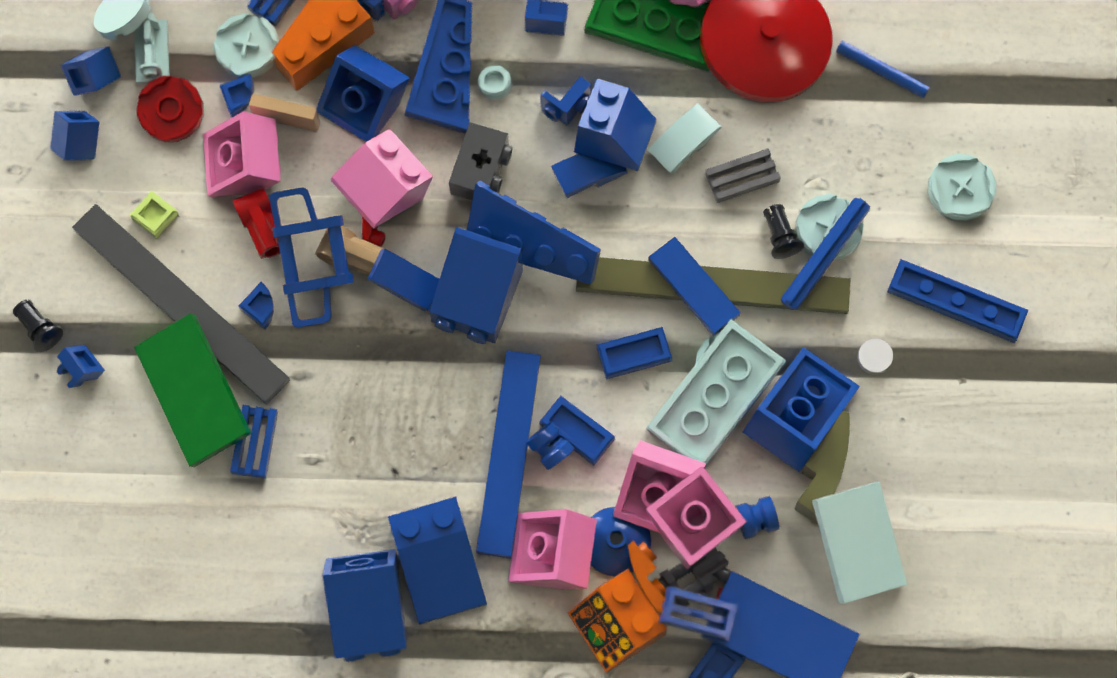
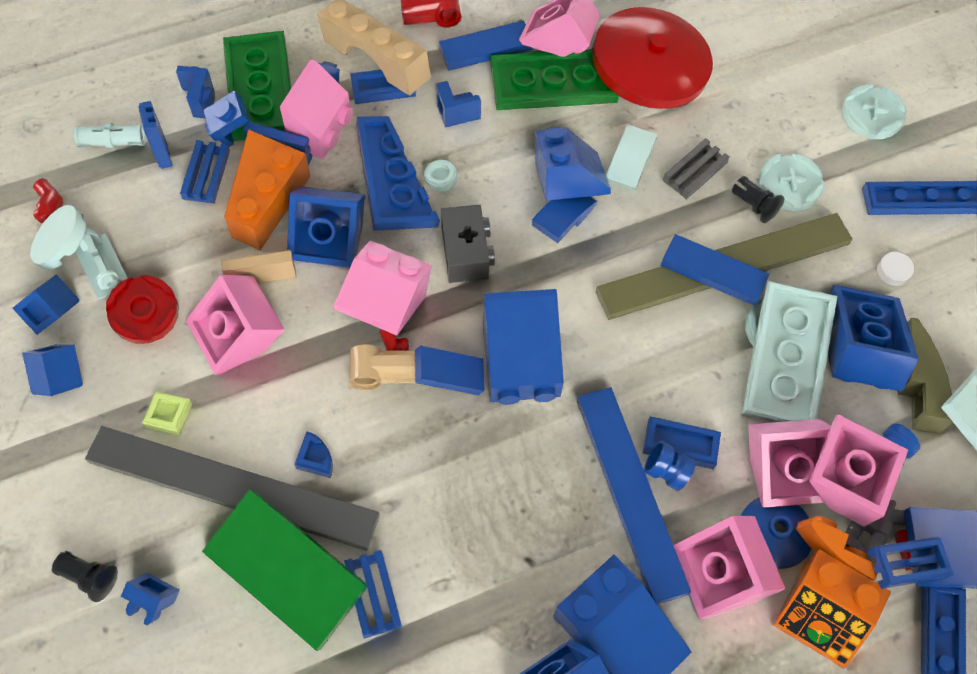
camera: 30 degrees left, 10 degrees down
light aqua tile [213,14,279,78] -> none
blue tile [219,74,254,118] -> none
red piece [232,187,280,259] -> none
blue bar [269,187,354,327] -> none
blue wing [467,181,601,284] -> none
blue bracket [540,76,591,126] -> none
blue tile [597,327,672,380] -> none
blue axle [781,198,870,311] -> none
blue bar [836,40,930,99] -> none

